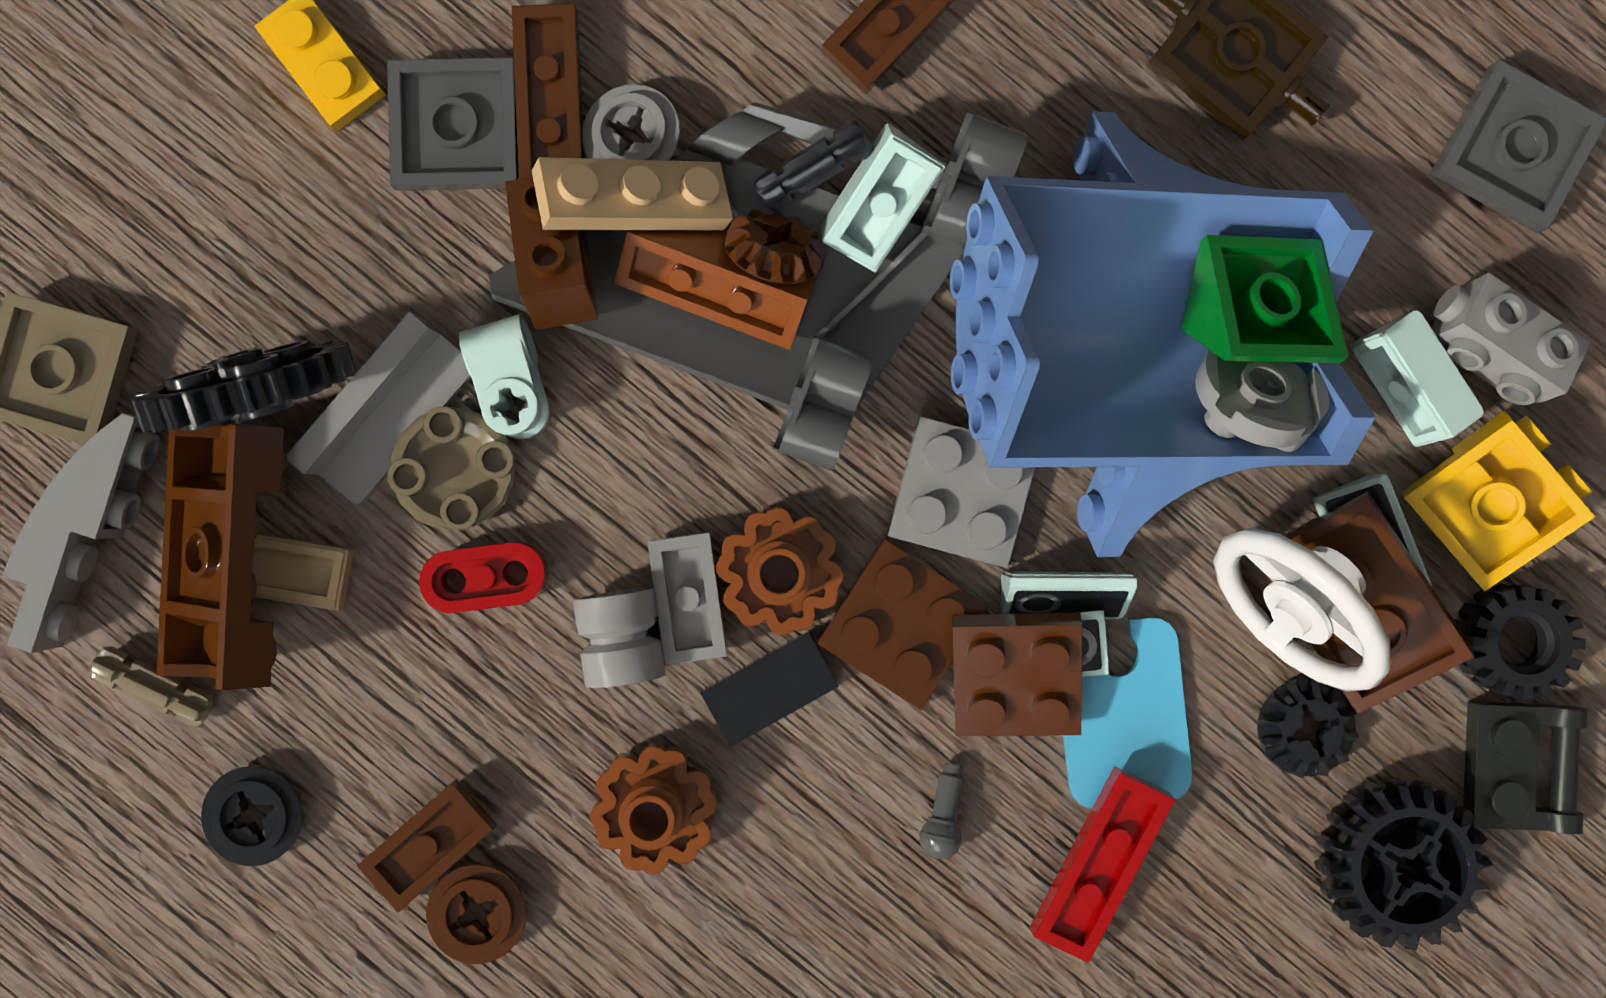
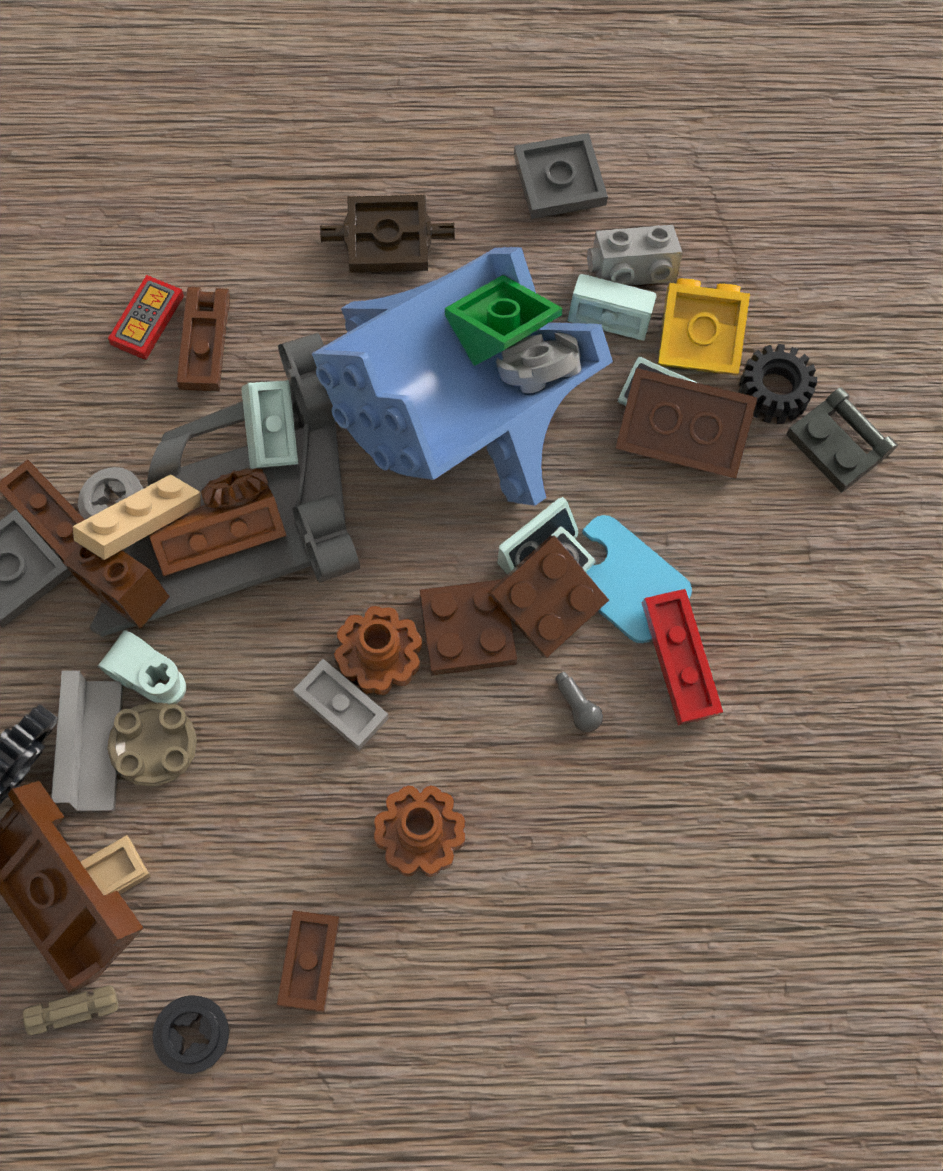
camera: 45 degrees left, 20 degrees down
red plate [419,542,548,613] -> none
reddish brown gear [426,861,528,964] -> none
light grey wheel [573,587,666,688] -> none
black tile [700,631,839,747] -> none
black axle [754,120,873,210] -> none
light grey plate [886,416,1035,569] -> none
white piece [1213,528,1392,691] -> none
black gear [1257,678,1360,778] -> none
black gear [1313,778,1493,951] -> none

